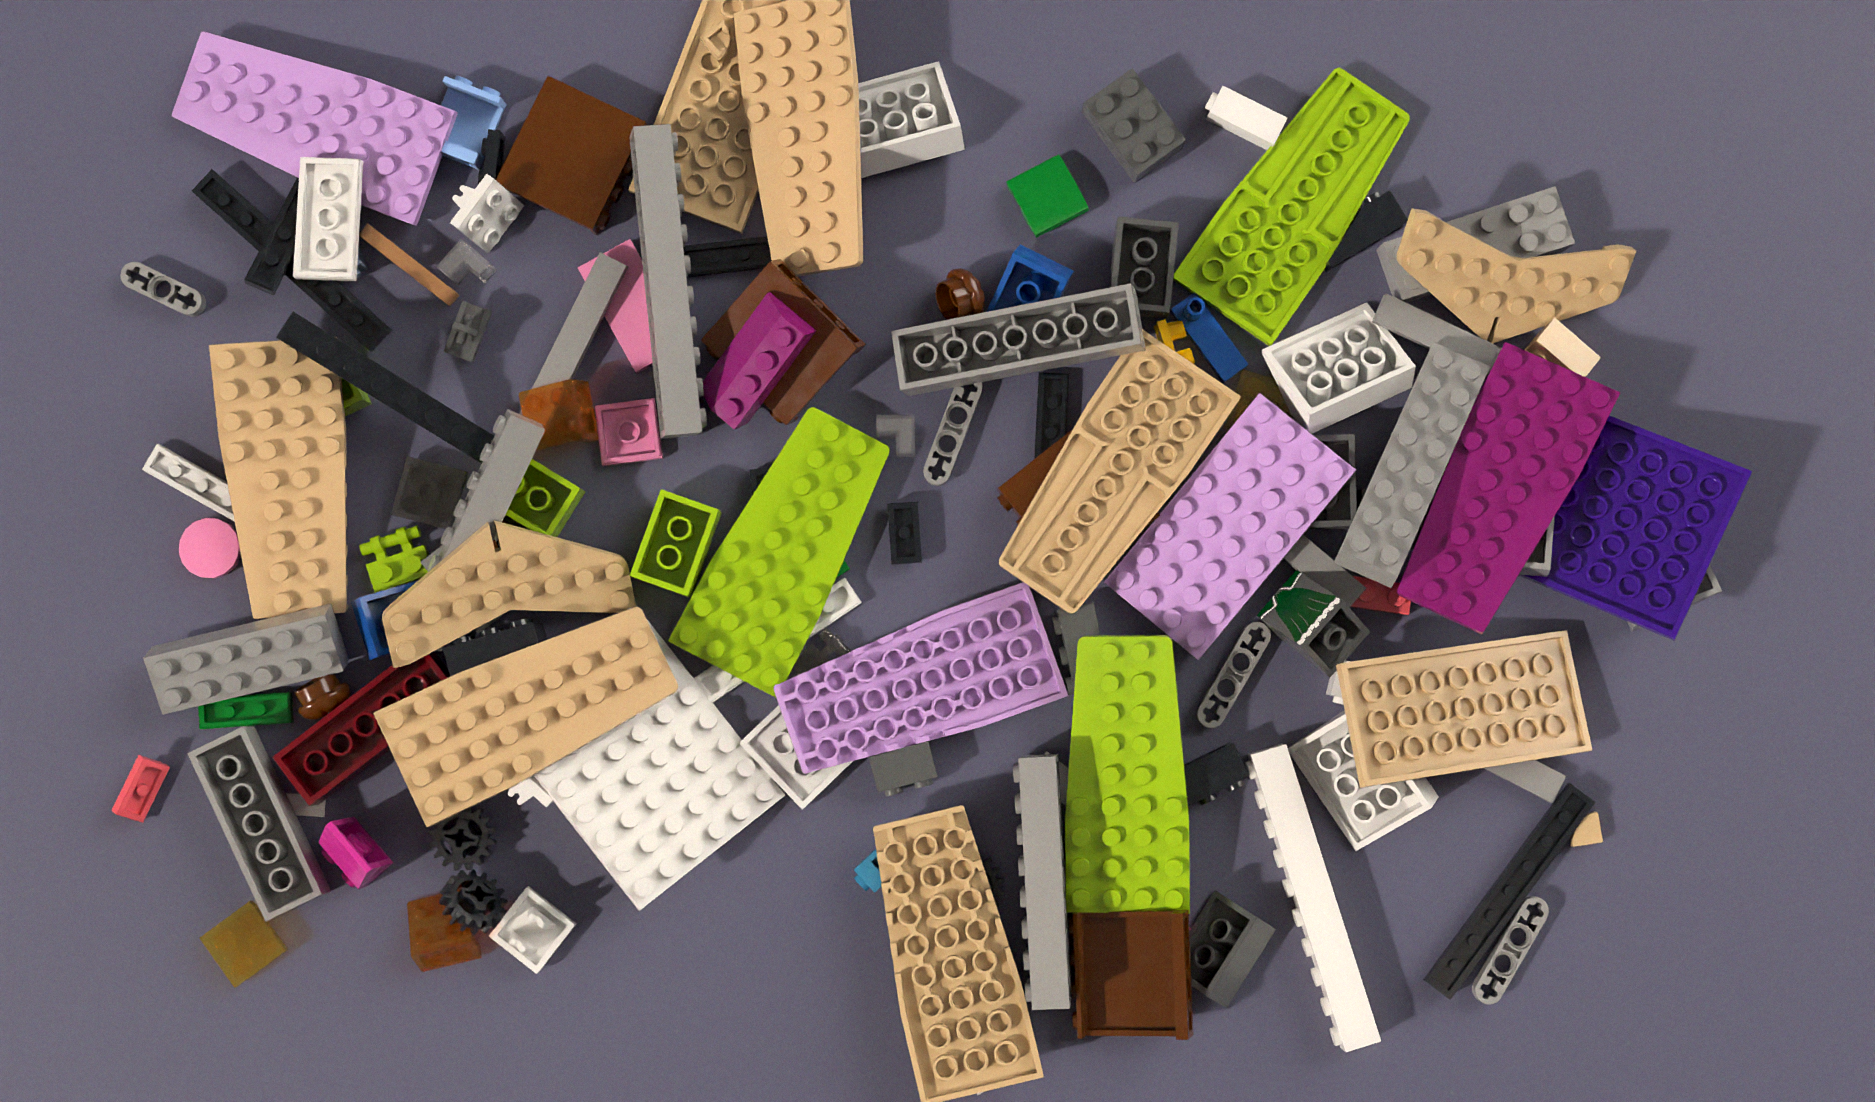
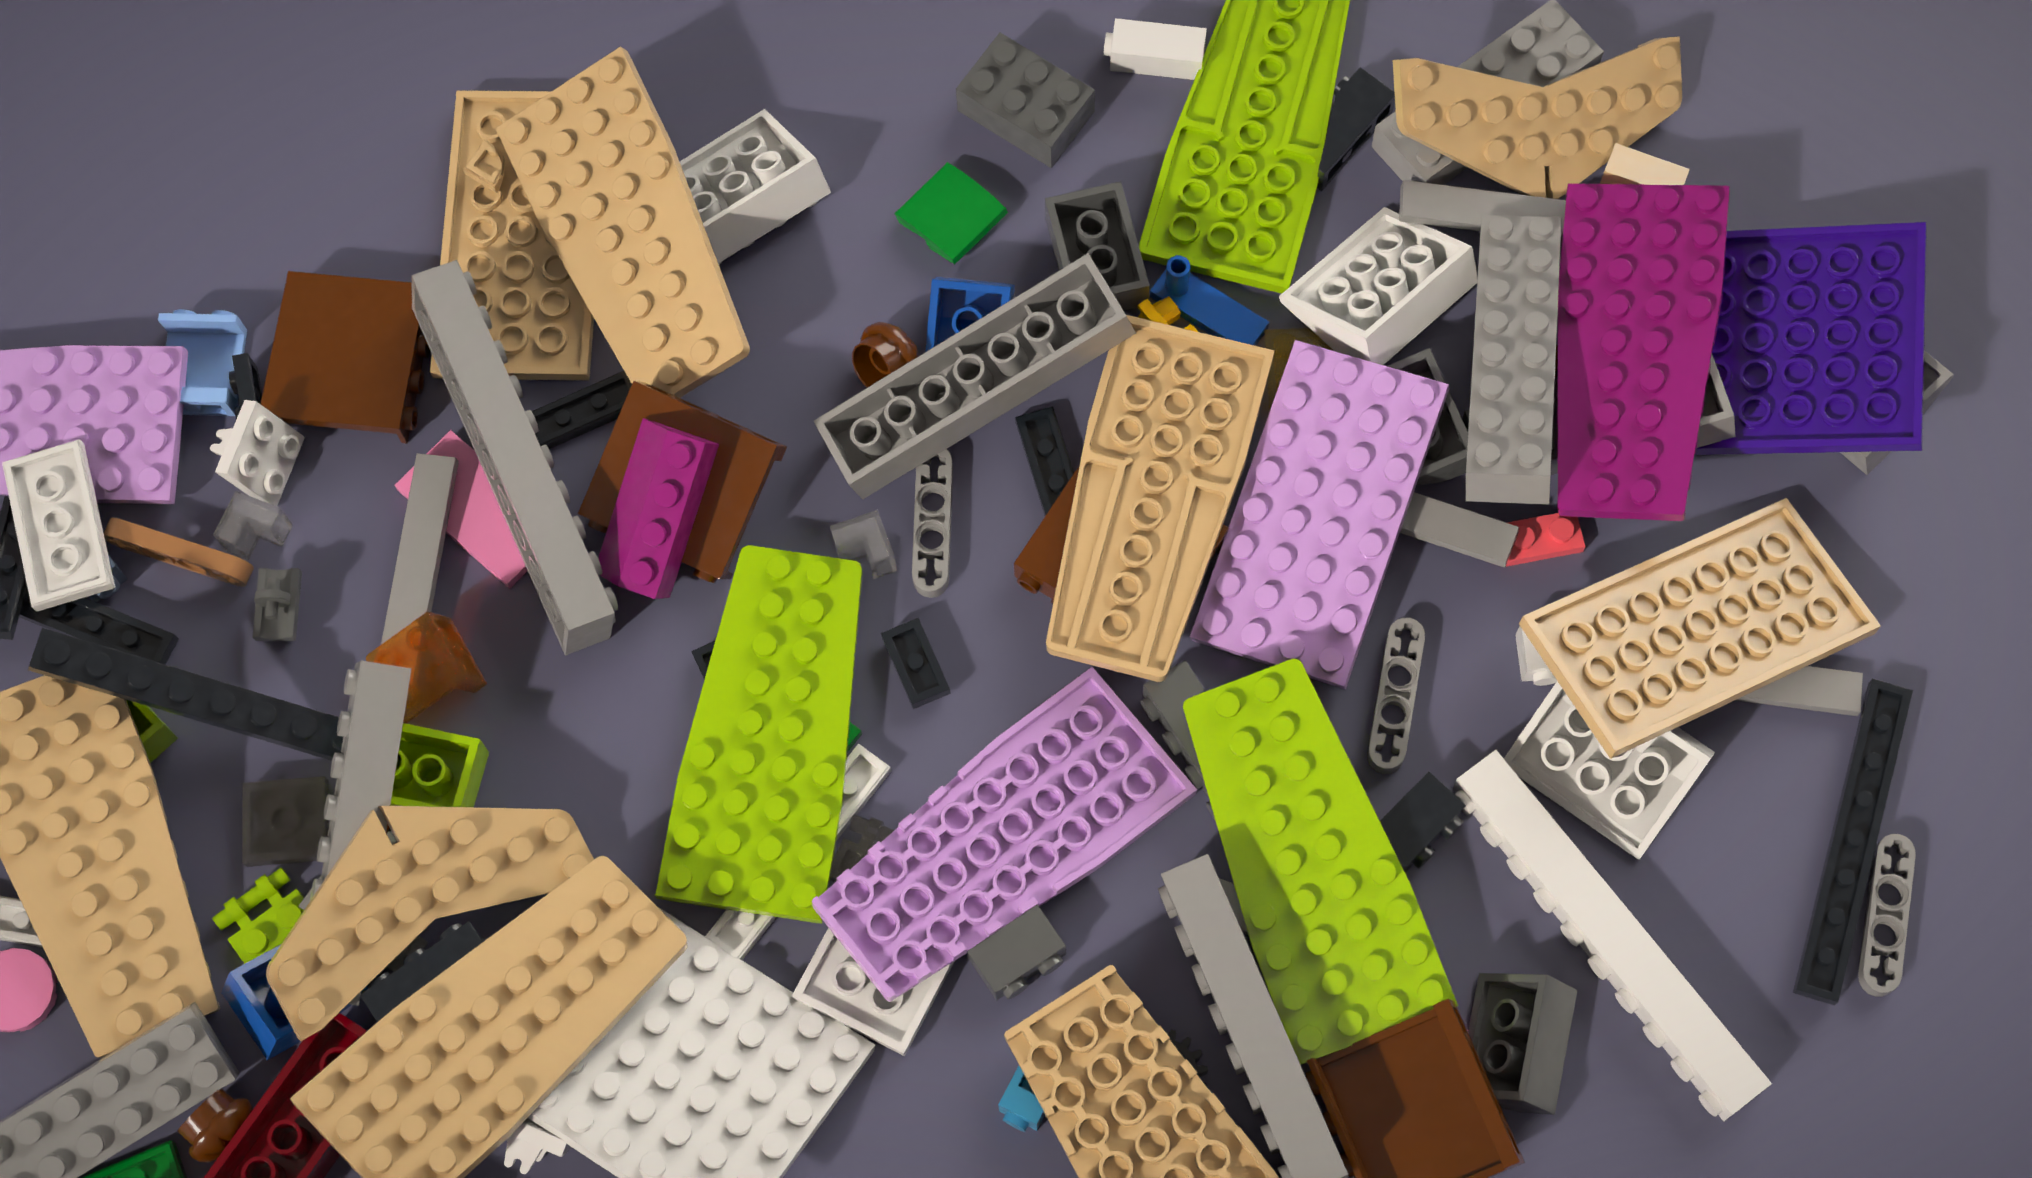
camera: 15 degrees left, 15 degrees down
bright pink tile [595,398,663,467] -> none
lime brick [629,489,722,598] -> none
dark grey slope [1257,570,1370,677] -> none
tan tile [1570,811,1603,847] -> none

